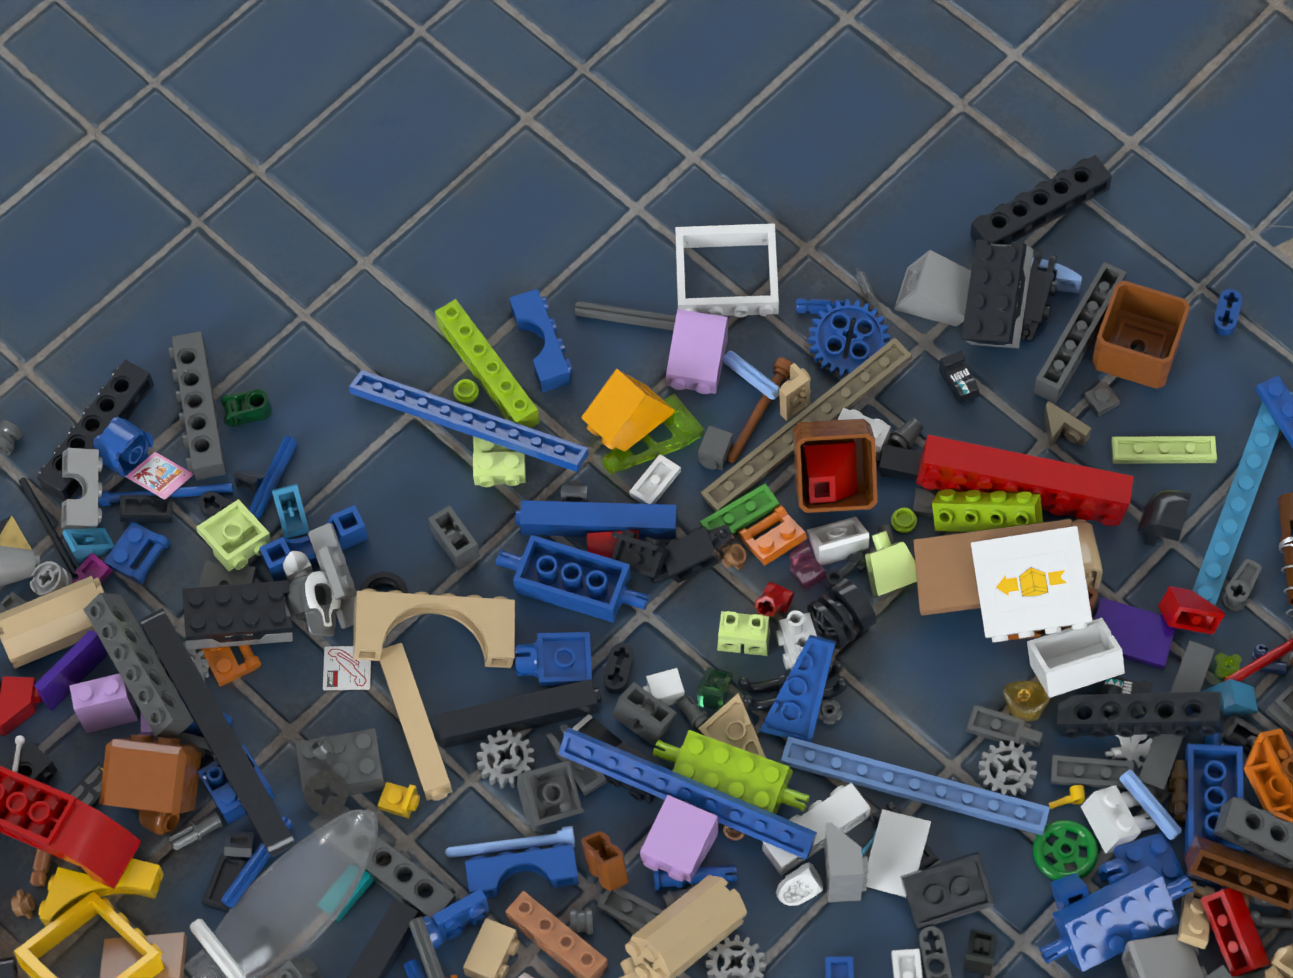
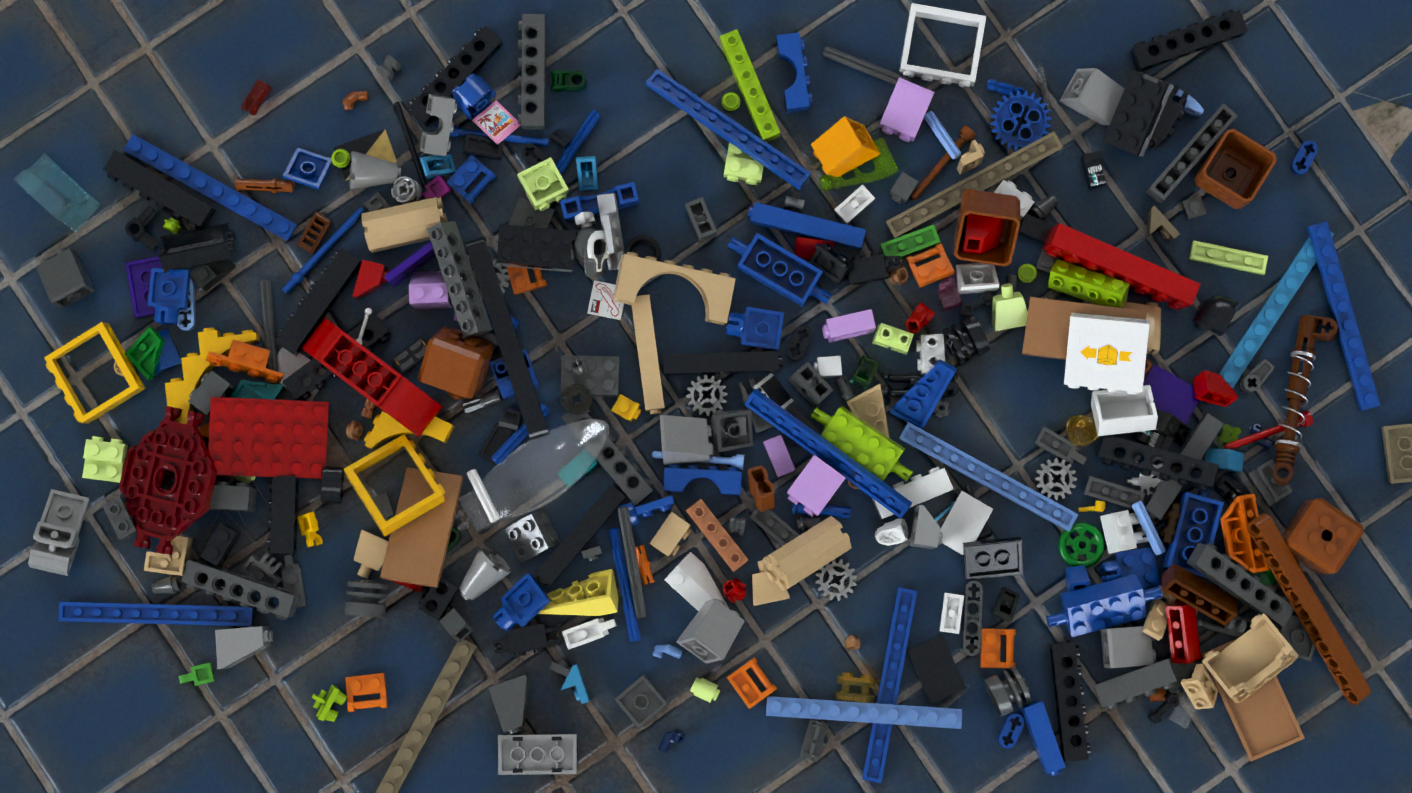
camera: 10 degrees right, 20 degrees up
none -> light grey slope [660,415,713,465]
none -> lavender tile [763,435,796,477]
none -> lavender window [822,309,876,343]
none -> pearl dark grey slope [1155,409,1191,446]

